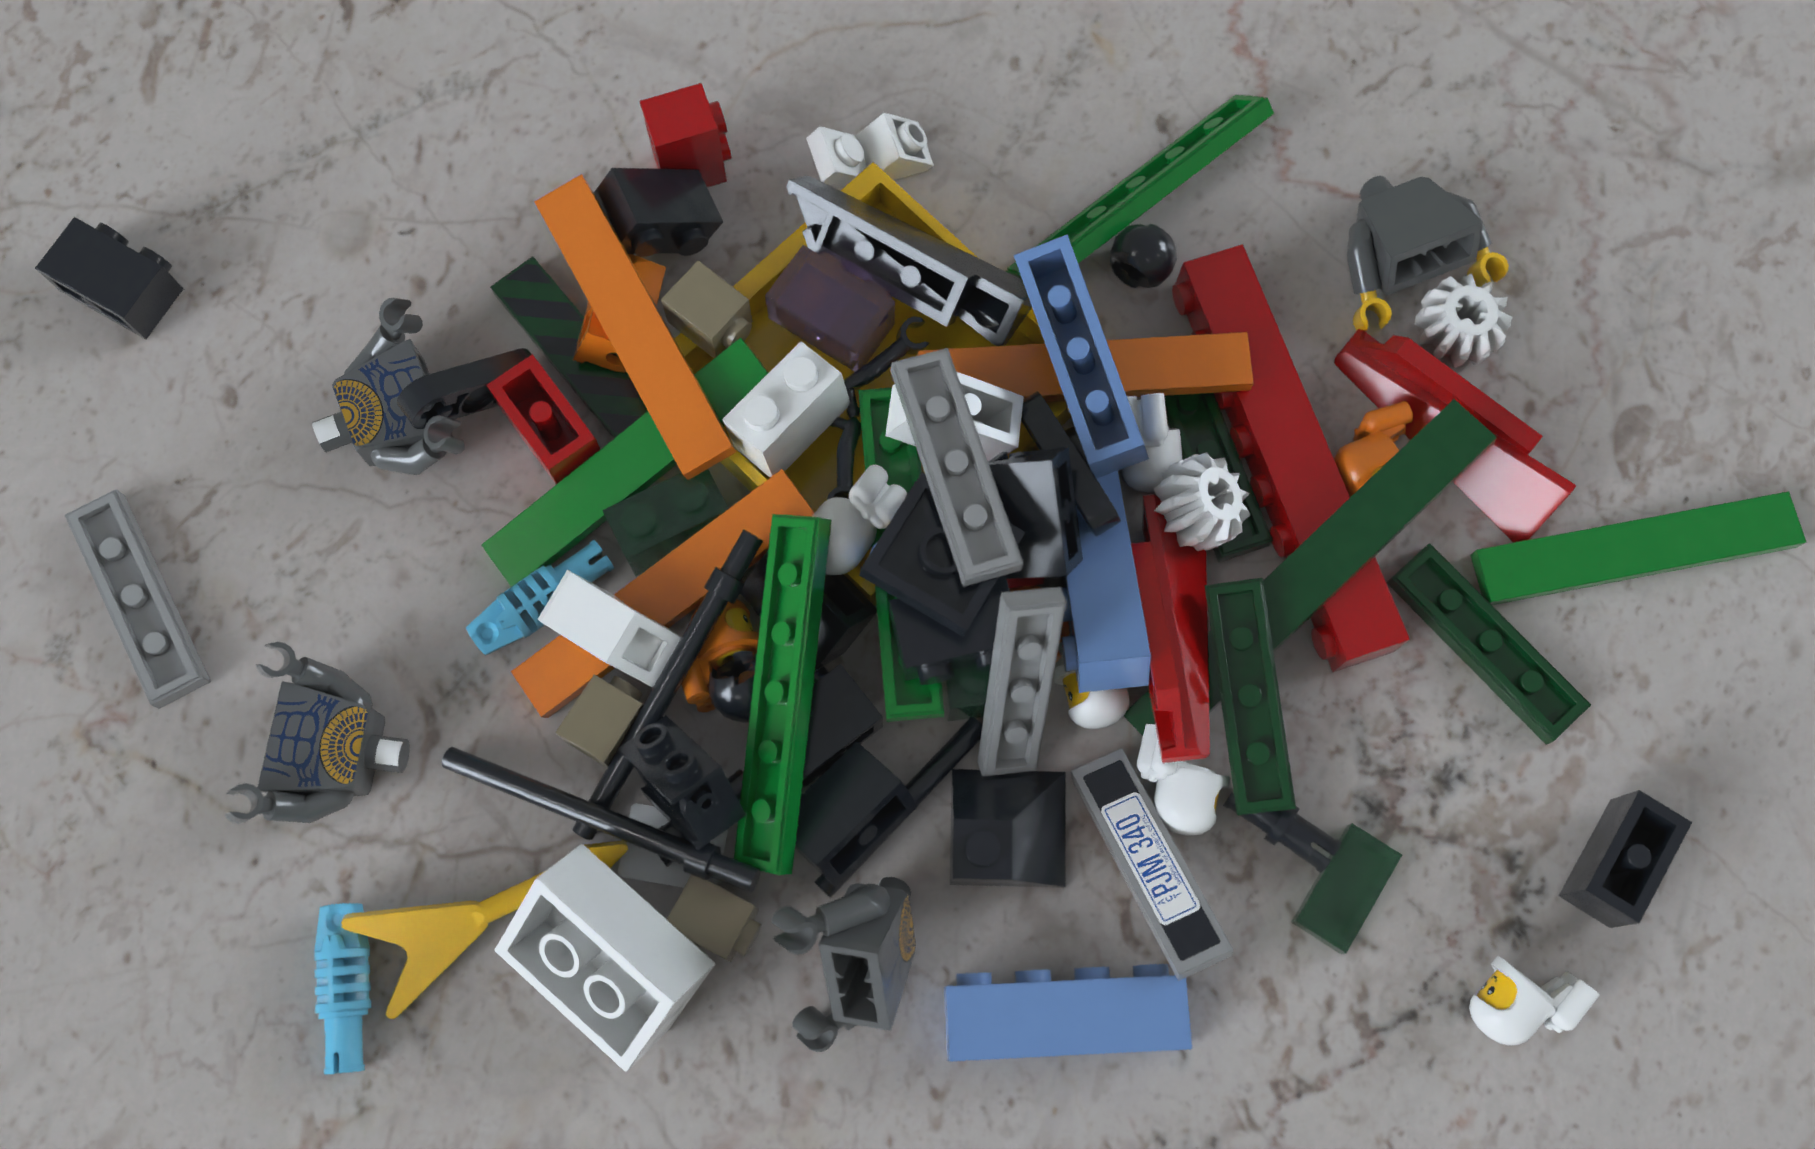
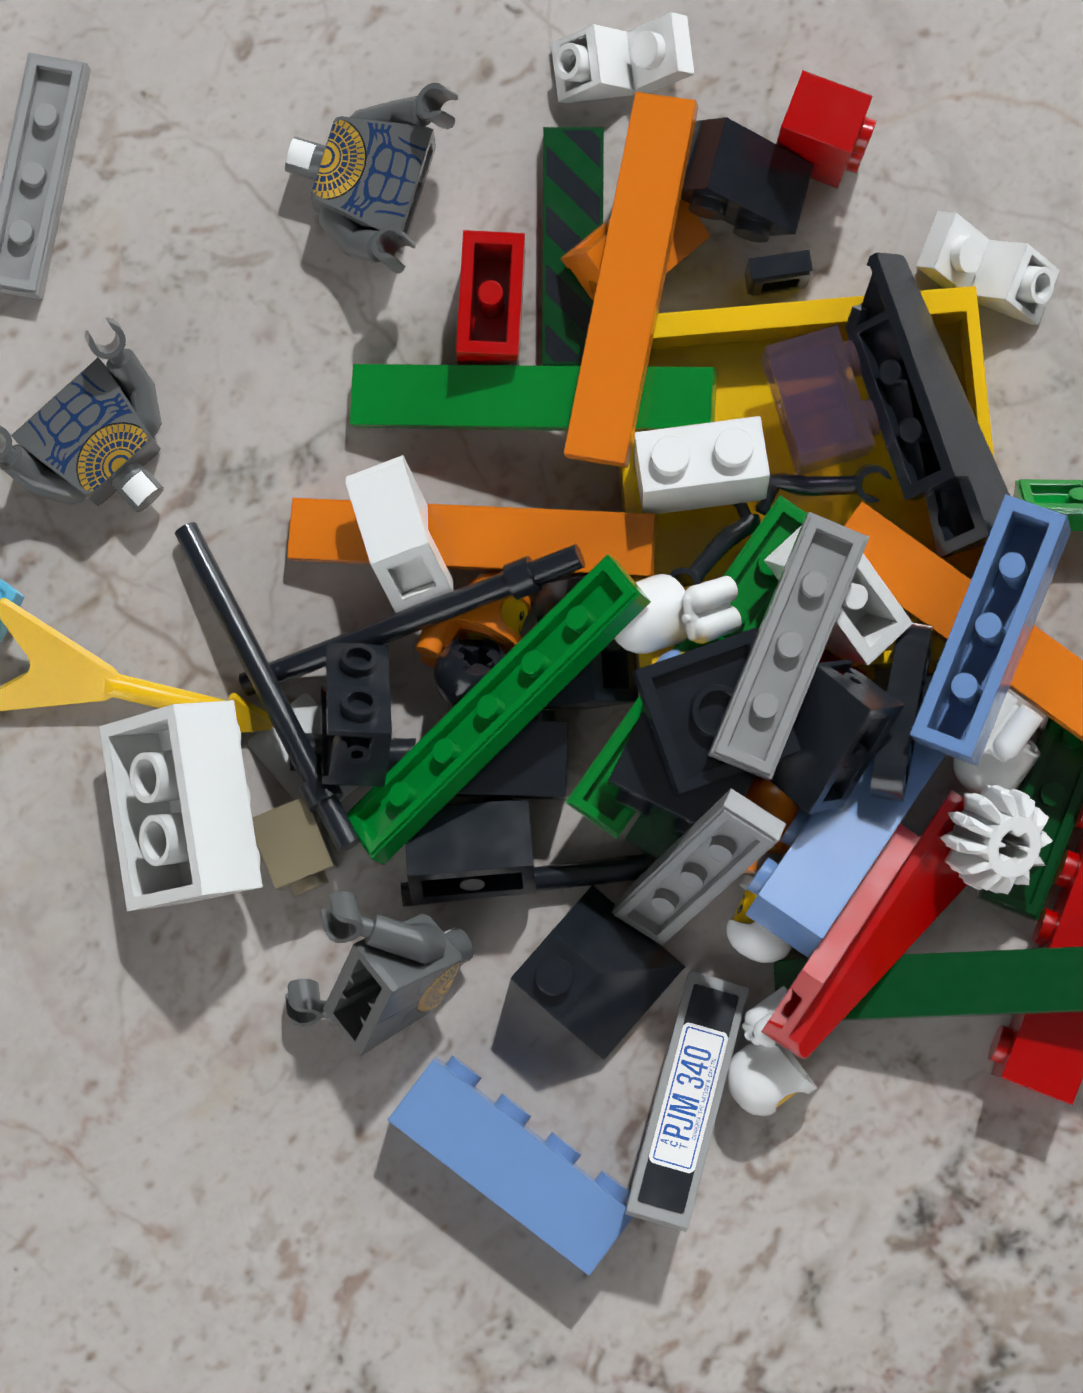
camera: 45 degrees right, 10 degrees up
black beam [397,348,532,429] -> none
medium azure hinge [466,539,615,656] -> none
dark tan brick [555,674,643,768] -> none
clear green brick [602,469,729,576] -> none
dark tan brick [661,260,753,358] -> none
dark green tile [1205,577,1296,815] -> none
black pin [1223,792,1342,873] -> none
clear green tile [1291,823,1402,954] -> none
none -> white slope [551,12,695,103]
none -> black tile [744,250,813,296]

